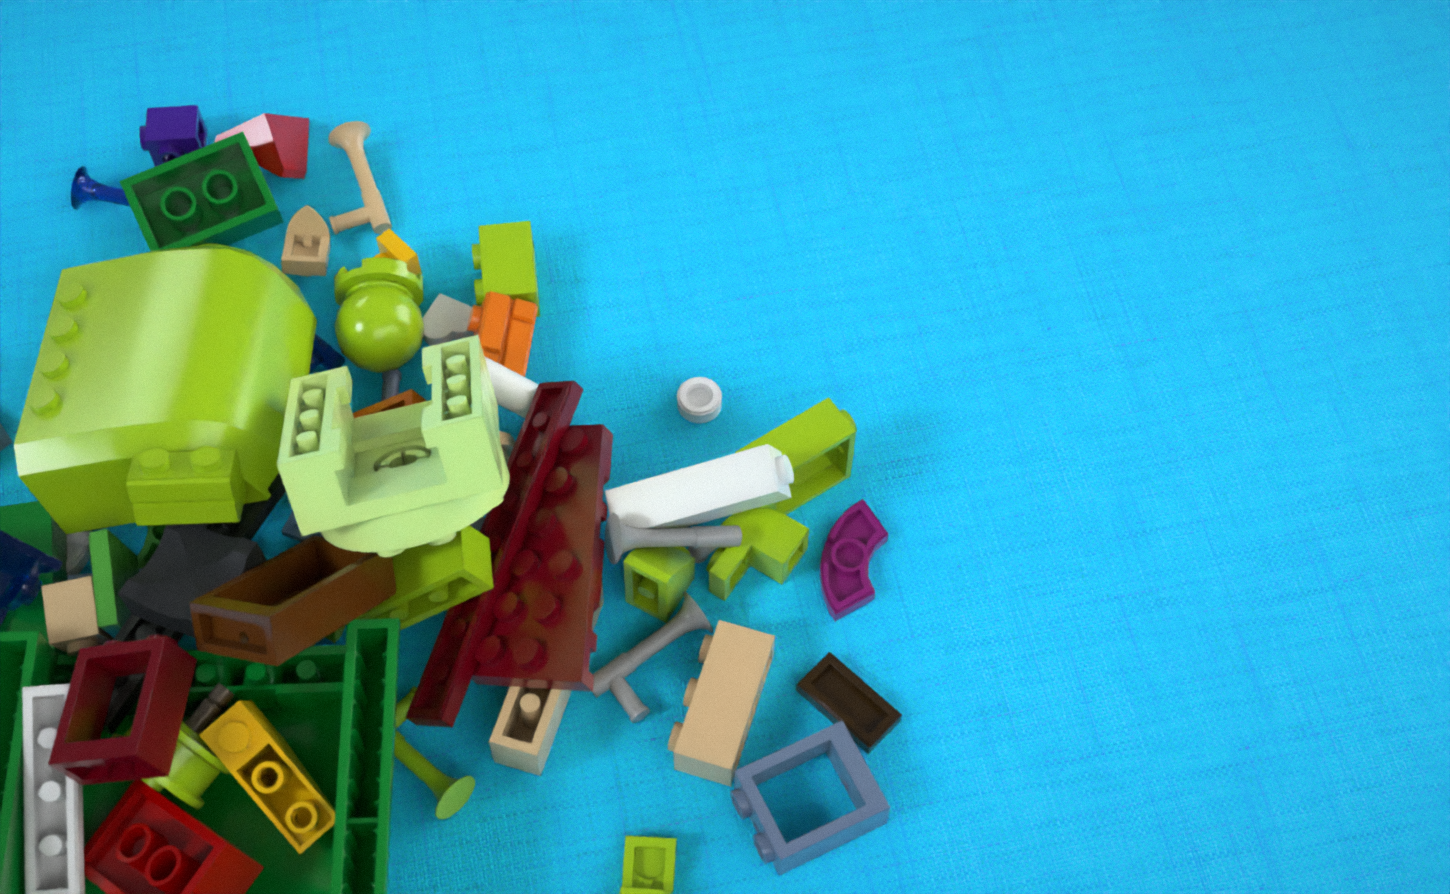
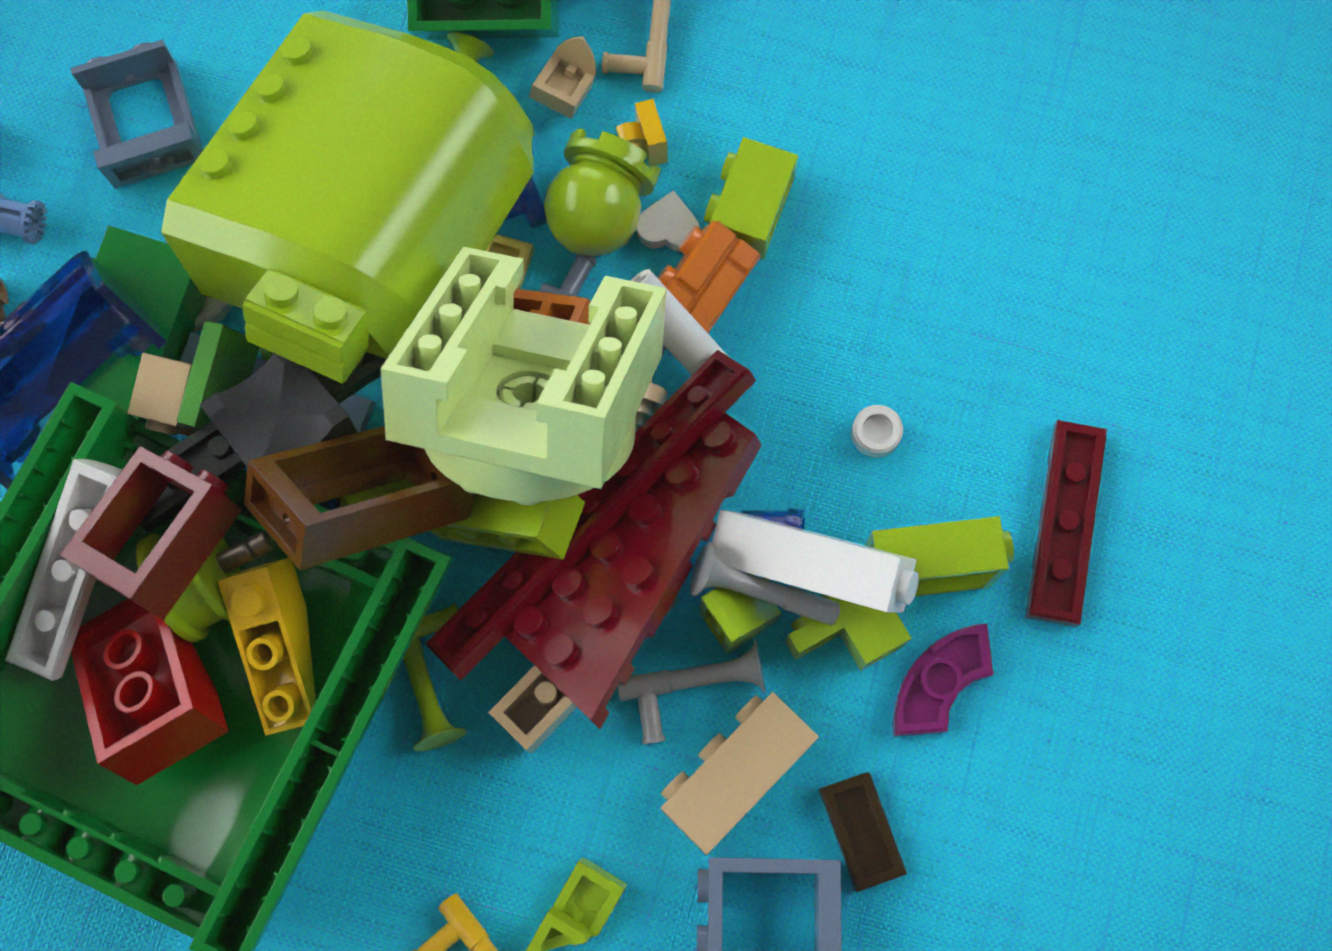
camera: 30 degrees right, 15 degrees up
none -> dark red tile [1025,420,1108,627]

